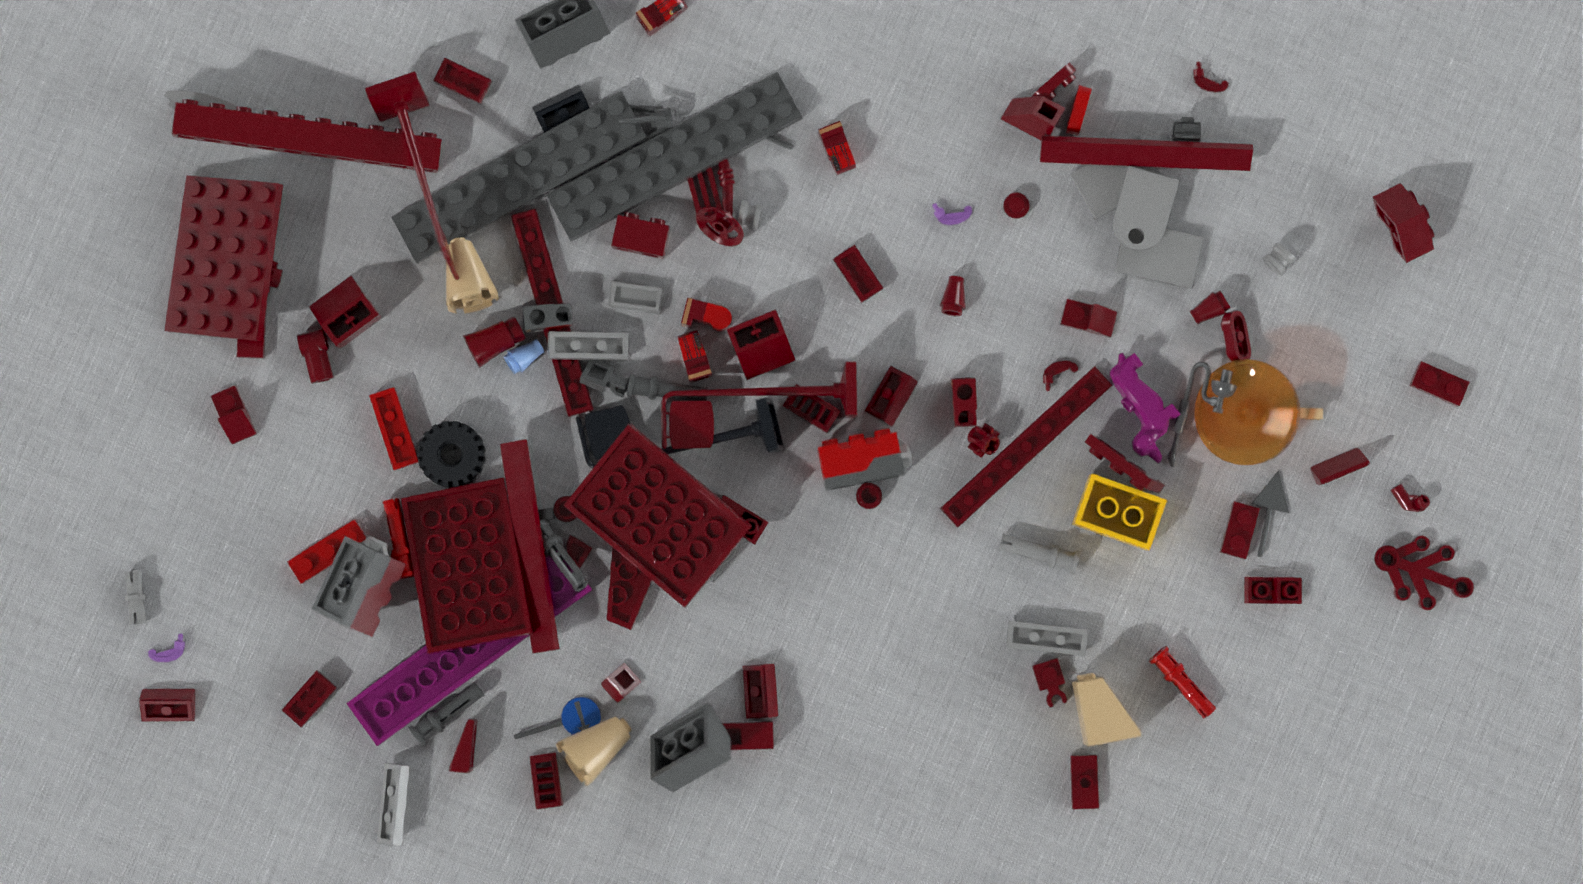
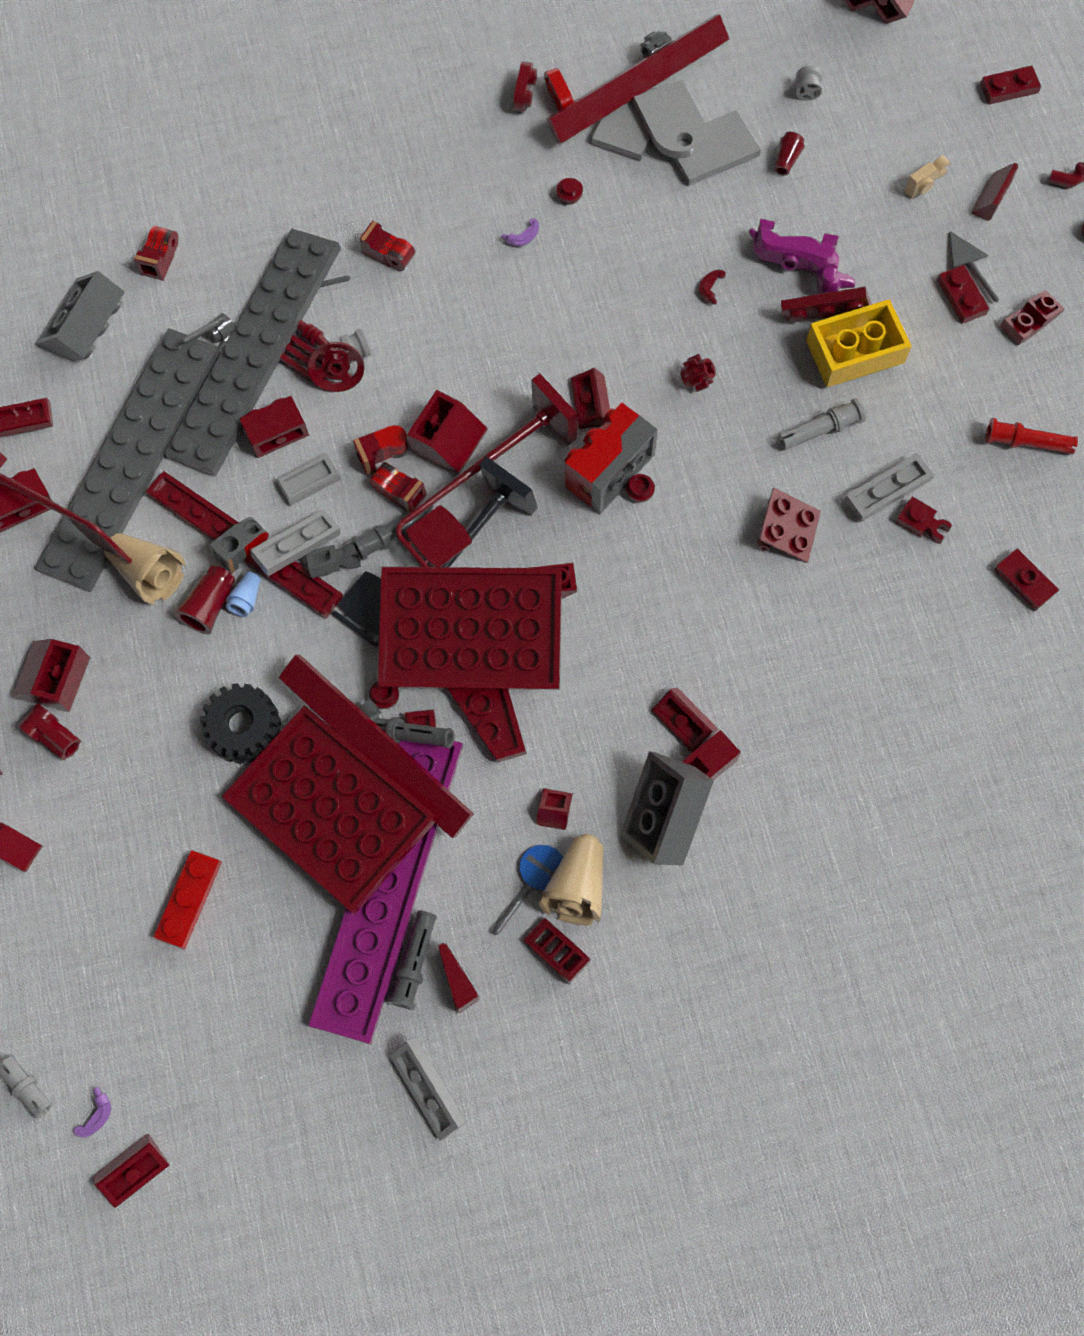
camera: 35 degrees left, 15 degrees down
dark red plate [282,670,338,728] -> none
dark grey piece [311,536,406,637] -> none
red plate [369,387,419,471] -> none
red pin [382,498,414,580] -> none
black slope [532,85,590,133] -> none
dark red slope [782,384,841,434] -> none
dark red plate [833,245,884,304] -> none
dark red cone [940,276,966,316] -> none
dark red tile [940,366,1112,528] -> none
dark red leg [950,377,977,427] -> none
dark red slope [1001,96,1065,141] -> none
dark red slope [1060,299,1117,338] -> none
tan slope [1072,673,1141,746] -> none
dark grey piece [1168,362,1238,467] -> none
dark red piece [1193,61,1229,93] -> none
clear orange dish [1194,359,1300,466] -> none
dark red plate [1221,310,1251,364] -> none
none -> hinge [757,488,821,563]

